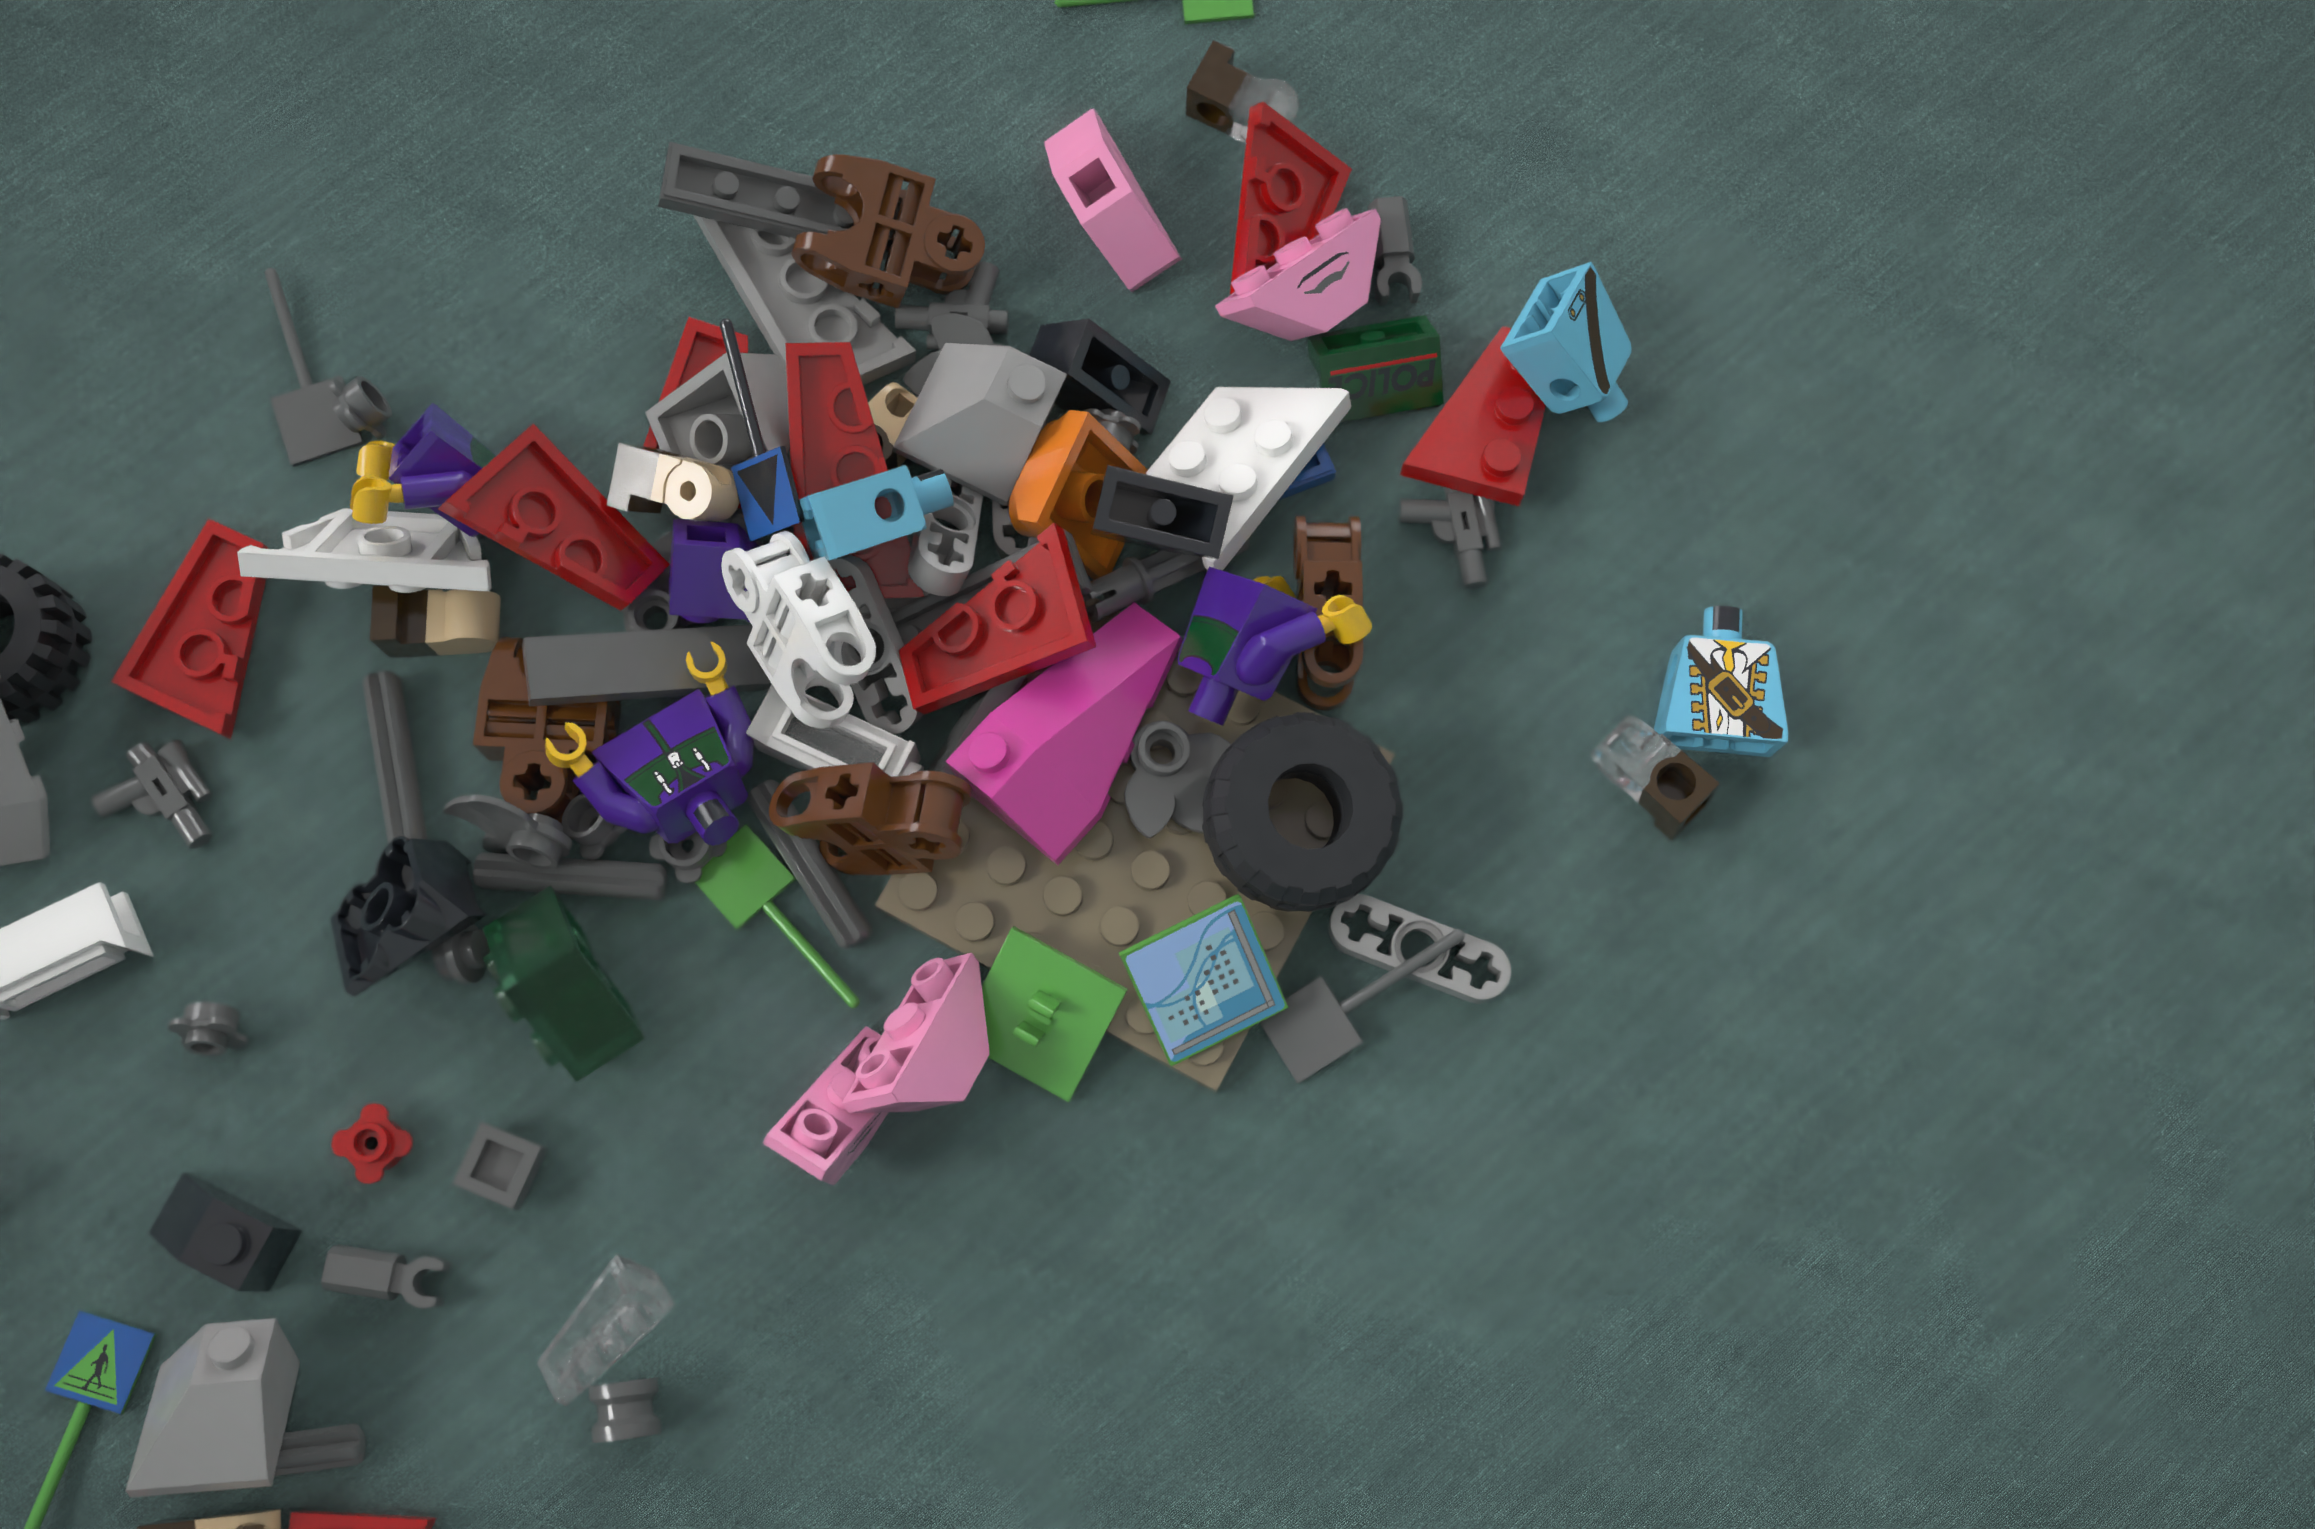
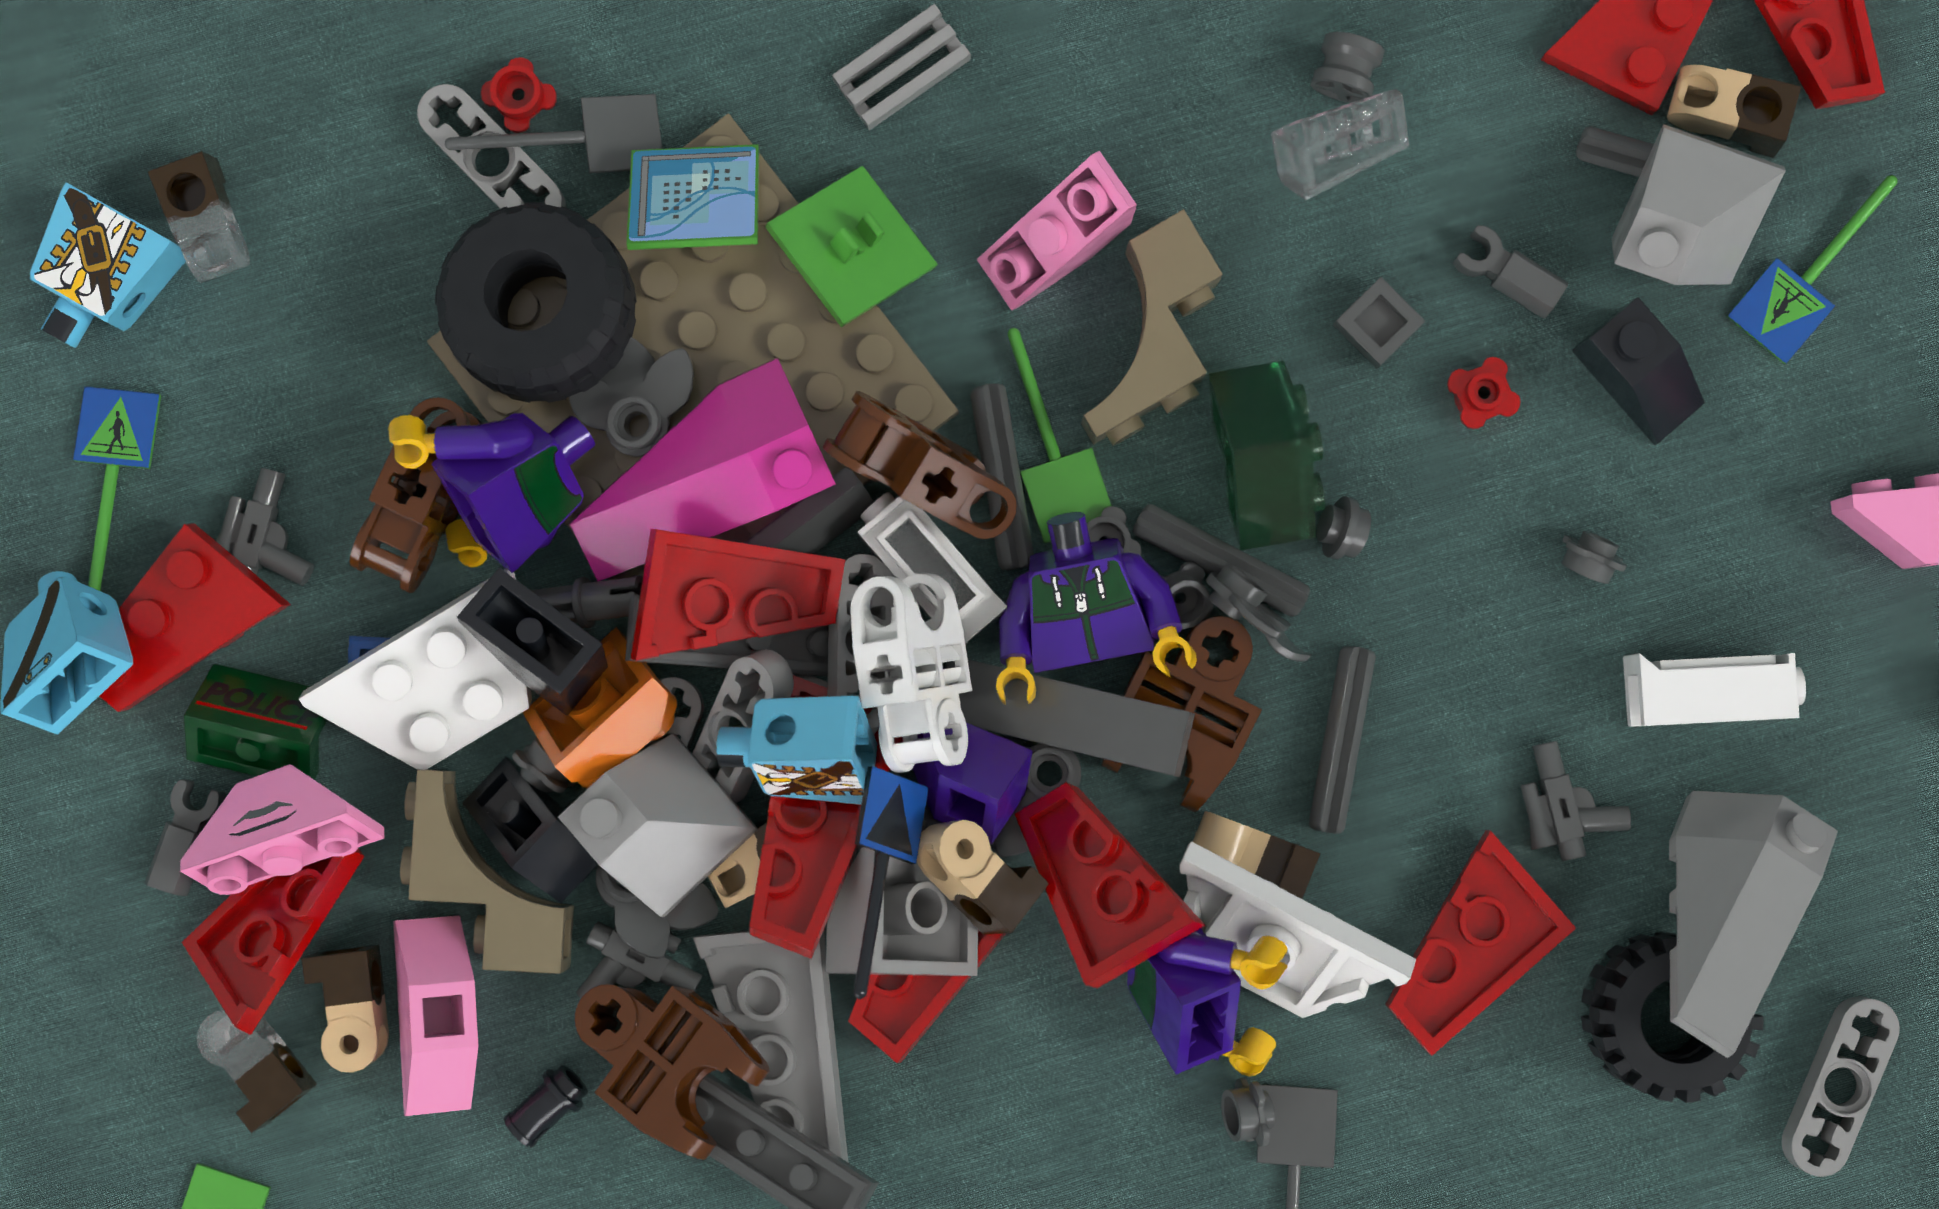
camera: 155 degrees left, 10 degrees up
black slope [330,836,487,997] -> none
bright pink slope [841,953,990,1113] -> none
none -> piece [73,387,161,591]
none -> leg [302,944,389,1073]
none -> dark tan arch [400,770,574,974]
none -> red plate [481,57,557,133]
none -> black pin [504,1065,588,1148]
none -> light grey tile [832,3,971,131]
none -> dark tan arch [1081,209,1223,446]

